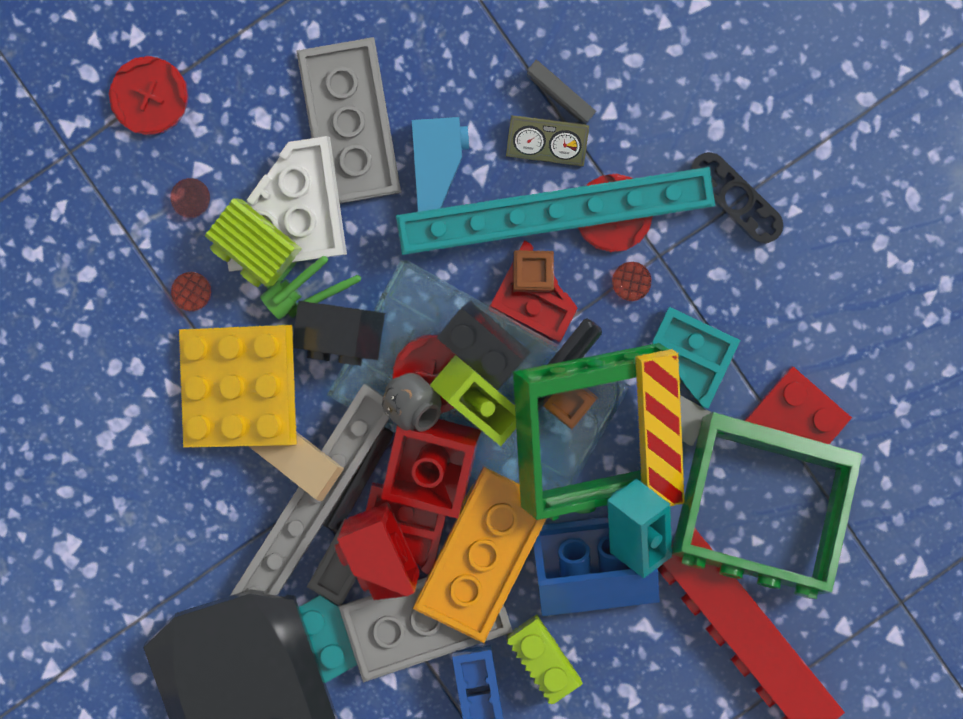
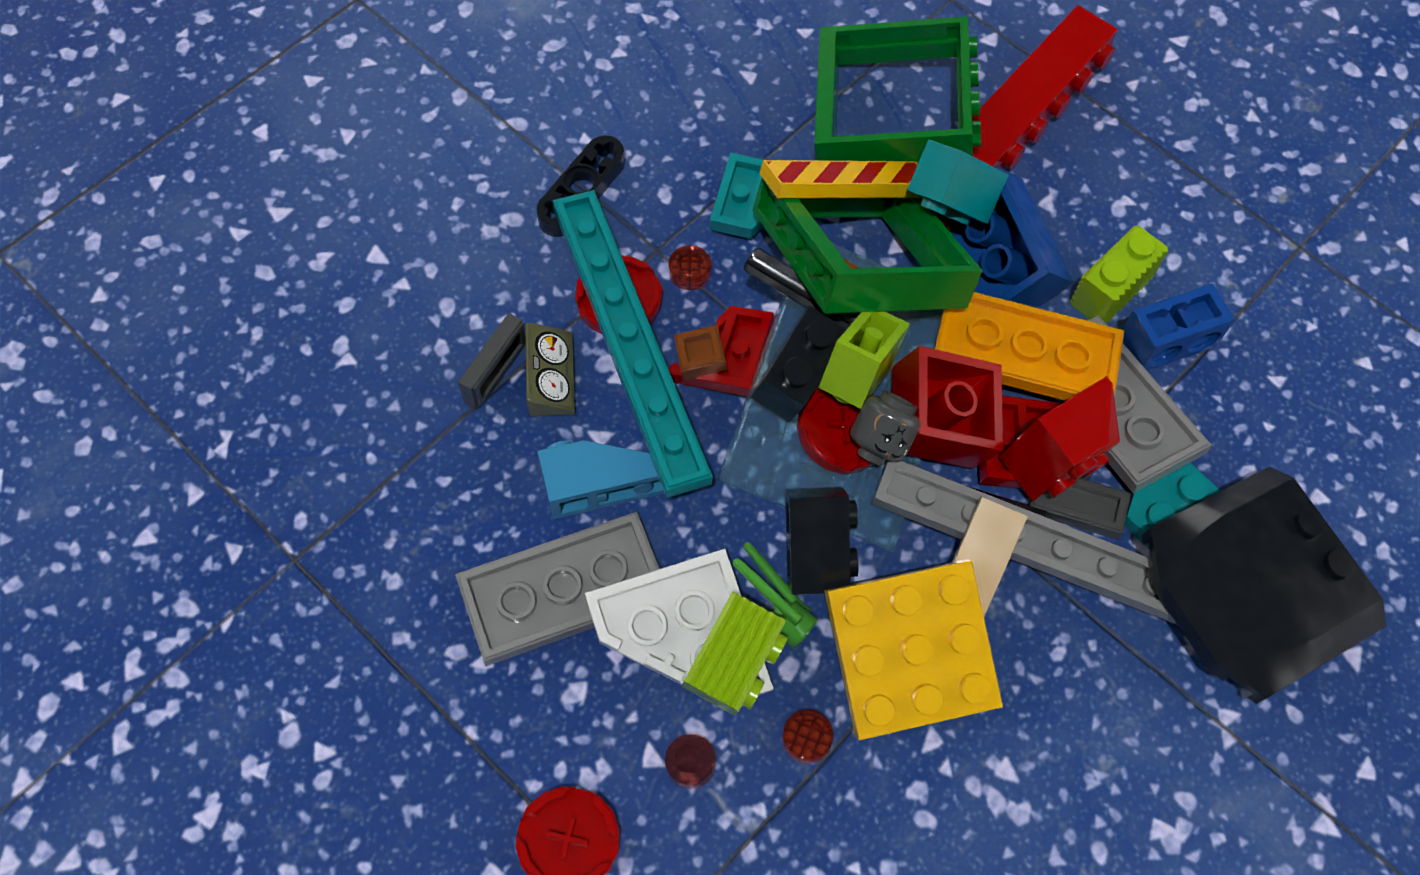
camera: 105 degrees left, 25 degrees down
red wing [744,366,852,444] -> none

